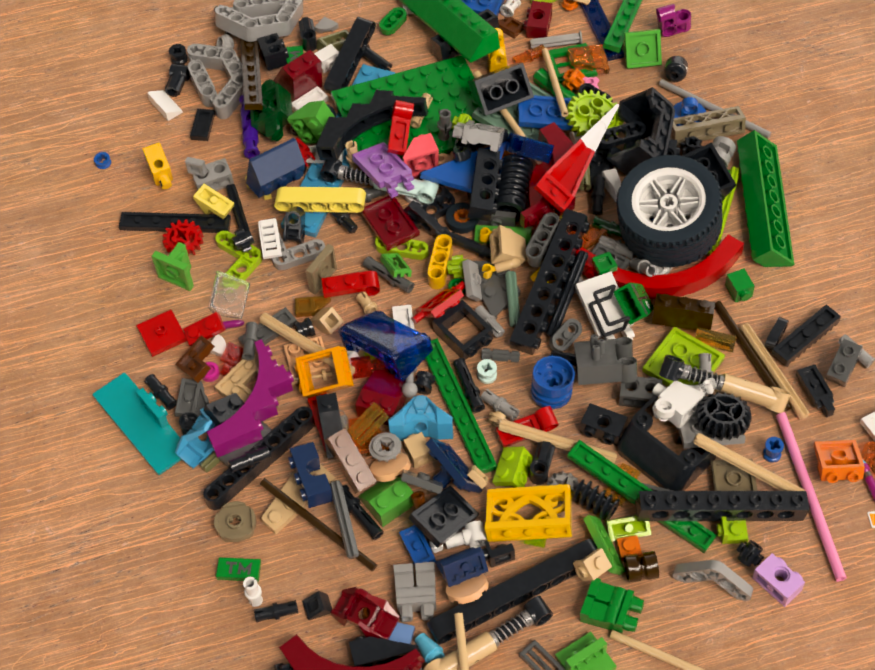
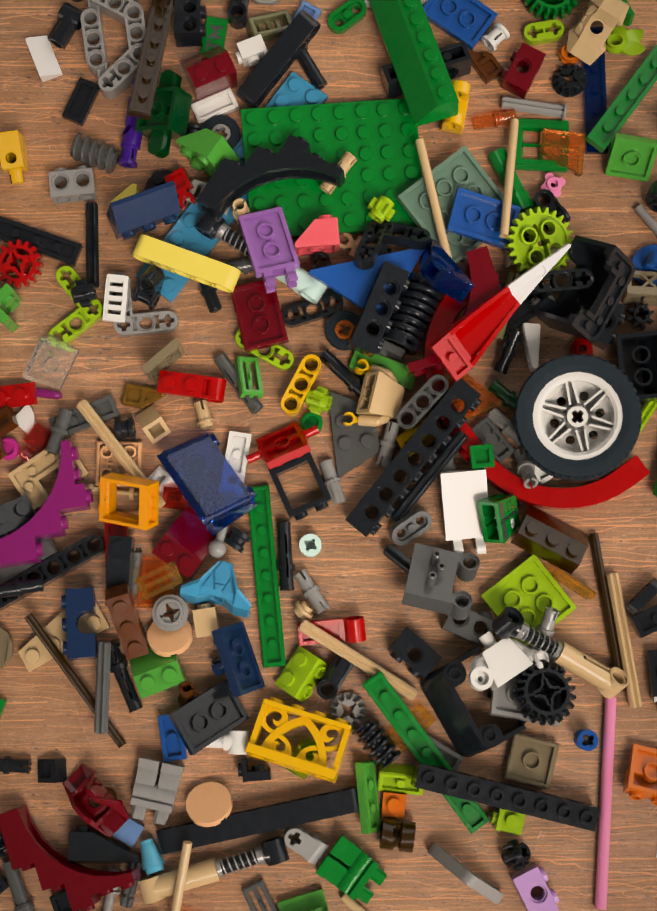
camera: 10 degrees right, 25 degrees up
light grey tile [185,157,207,177] -> none
light yellow slope [193,184,235,219] -> none
red plate [387,100,414,156] -> none
dark grey plate [401,469,443,494] -> none
black hinge [404,200,451,237] -> none
dark blue bracket [435,547,488,587] -> none
dark grey pin [437,109,452,141] -> none
light grey hips [452,120,505,152] -> none
light grey plate [462,259,482,302] -> none
tan tile [467,465,488,489] -> none
black slope [468,63,534,116] -> none
dark grey axle [481,348,520,363] -> none
sand green axle [505,271,520,327] -> none
blue wheel [530,356,575,410] -> none
orange gear [562,68,585,91] -> none
tan bracket [573,548,612,581] -> none
black piece [589,284,630,337] -> none
tan axle [693,433,805,491] -> none
green brick [725,268,755,303] -> none
none -> dark grey piece [70,133,120,173]
none -> light grey piece [284,825,329,866]
none -> light grey pin [376,421,400,468]
none -> black gear [552,63,587,97]

